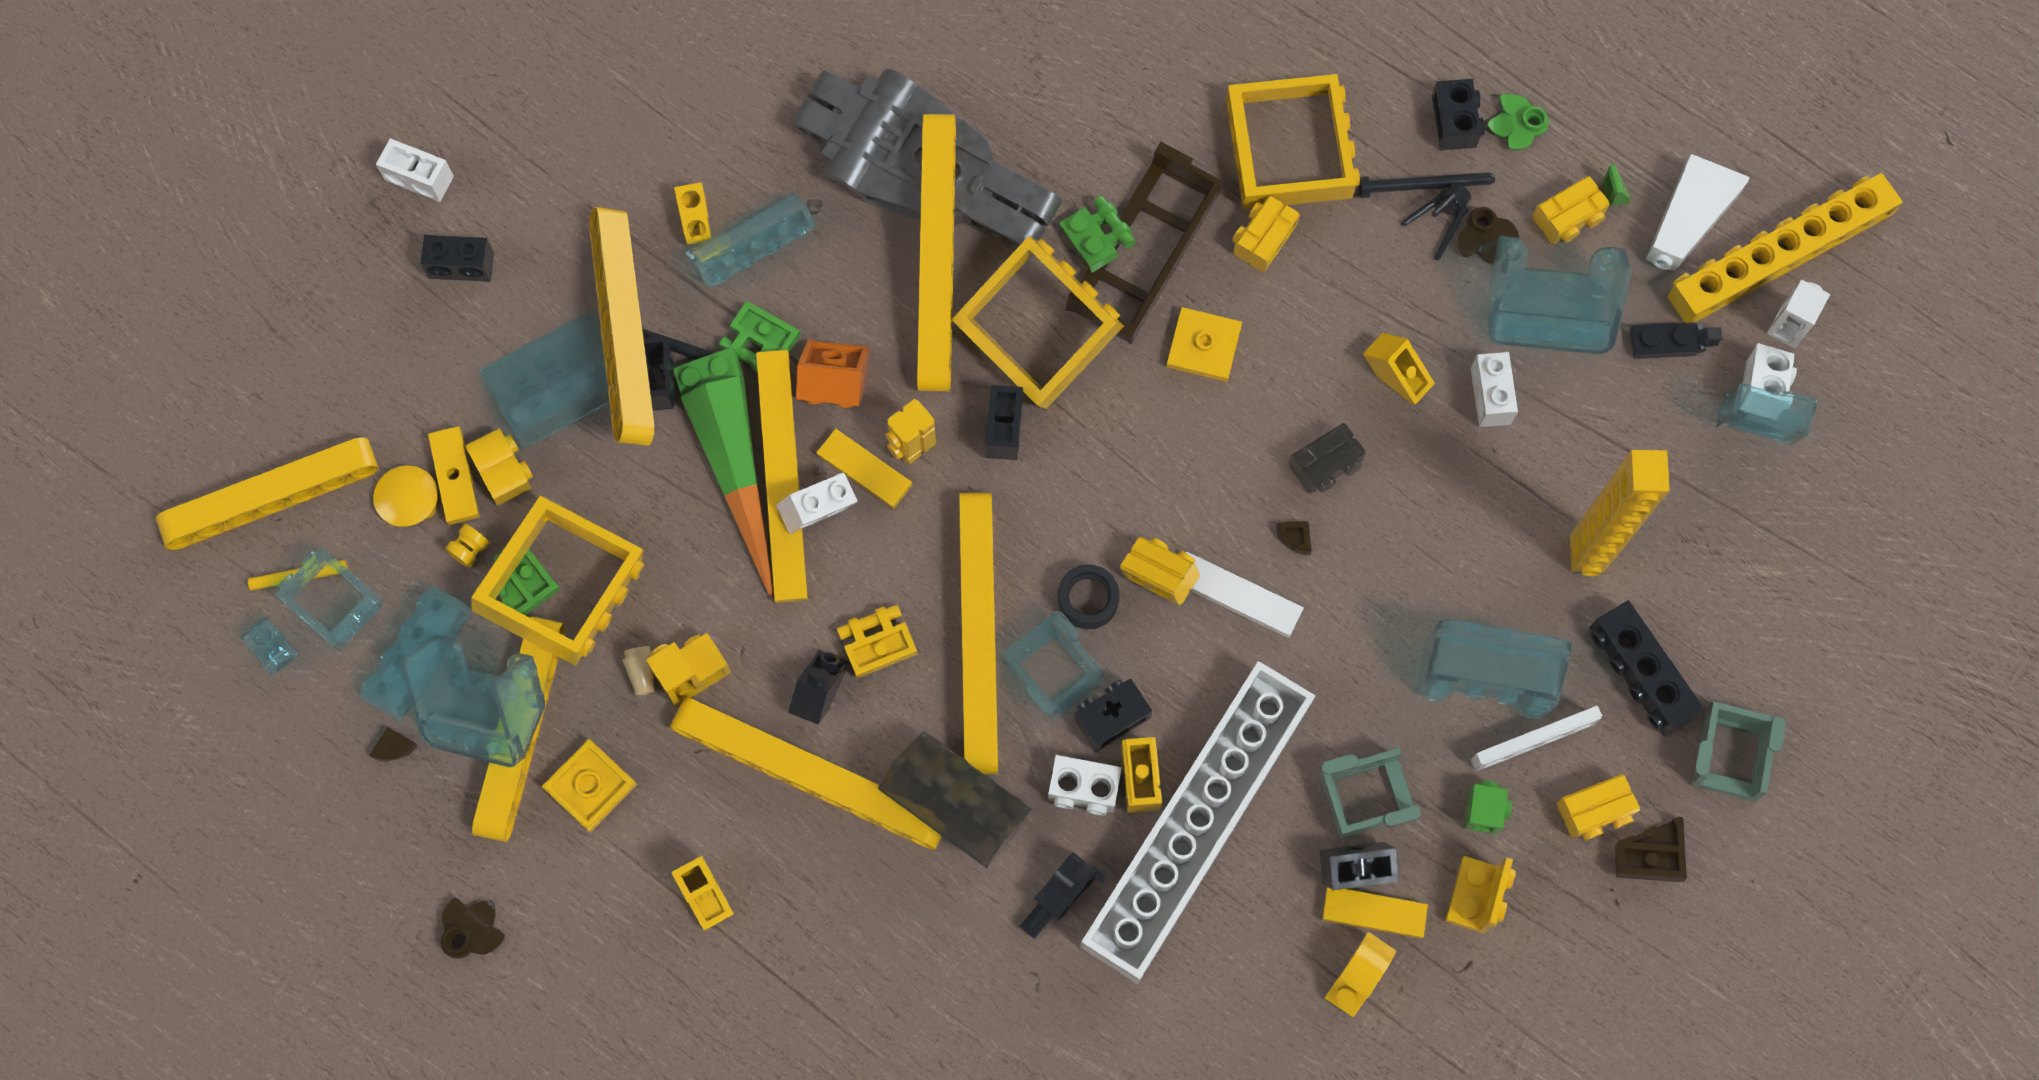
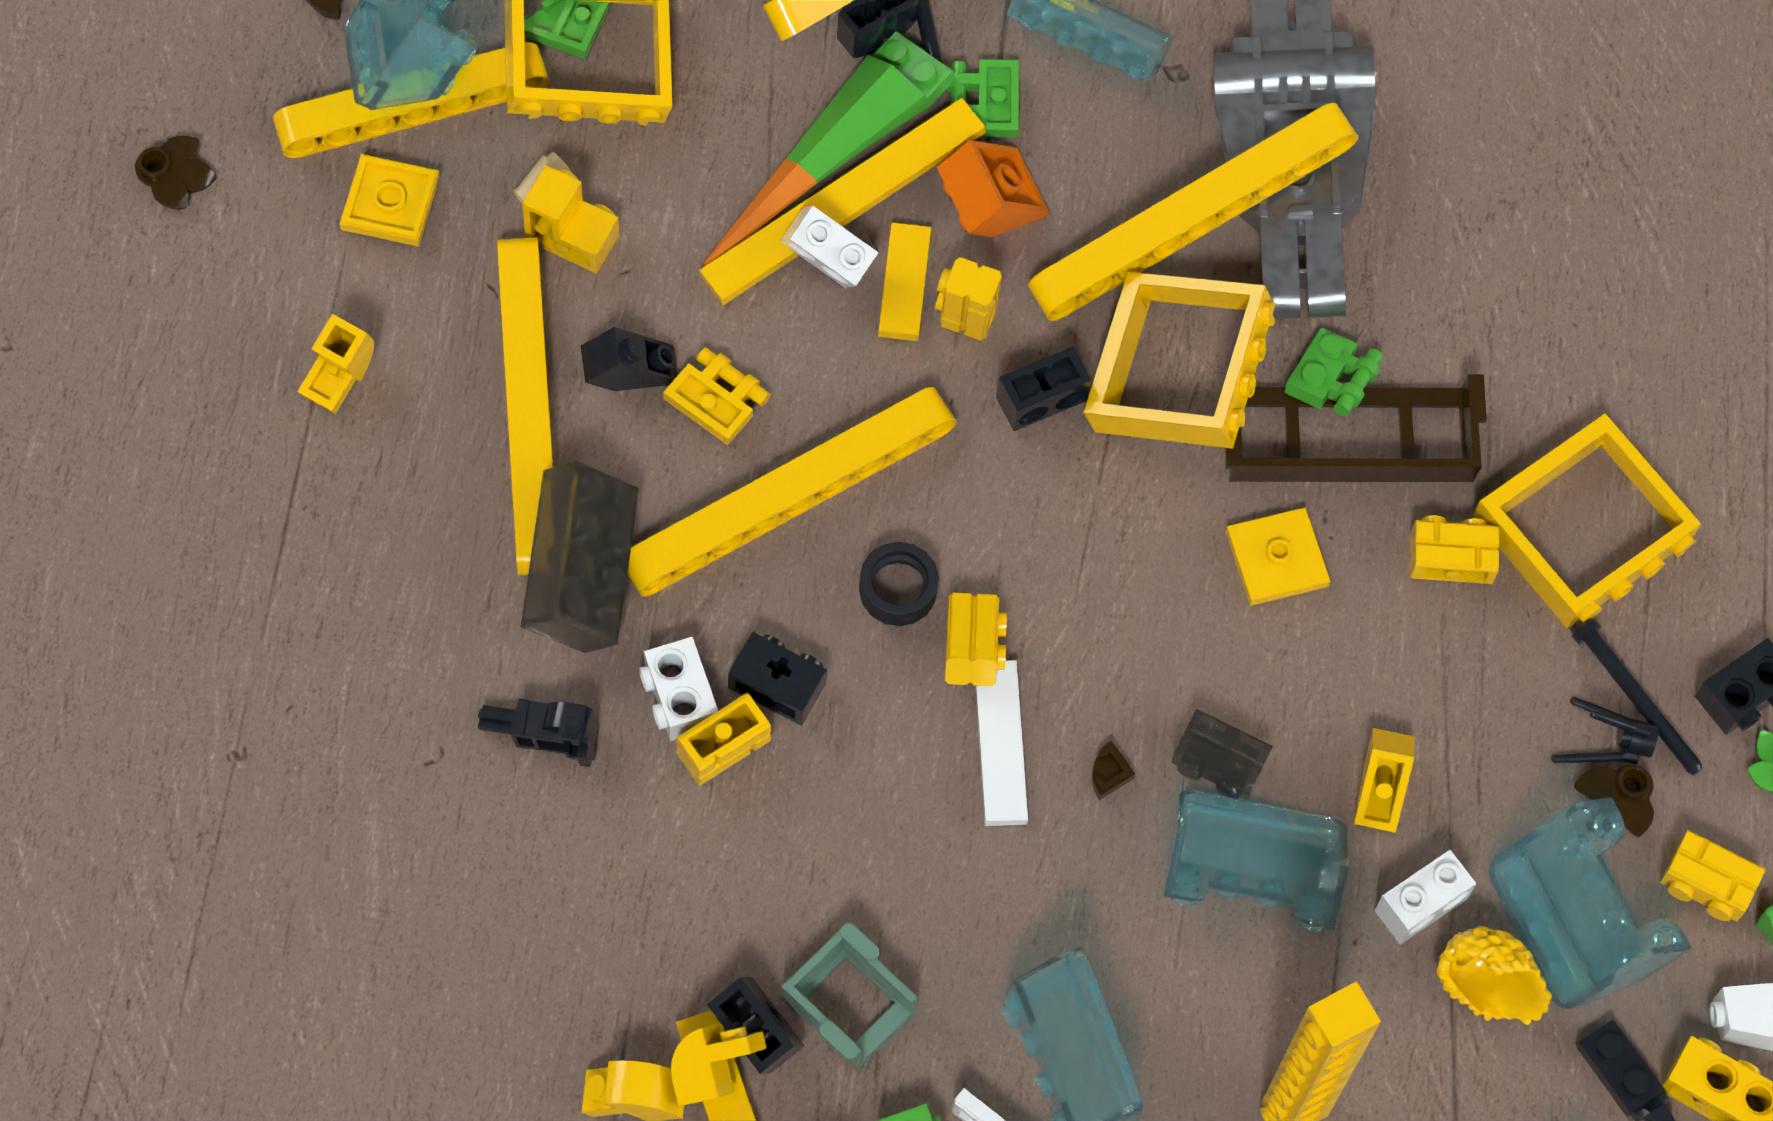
camera: 55 degrees right, 5 degrees down
clear light blue piece [1002,611,1104,722] -> none
white brick [1080,661,1315,984] -> none
none -> yellow brick [671,1023,766,1106]
none -> clear light blue windscreen [1164,790,1349,931]
none -> yellow piece [1436,926,1552,1025]

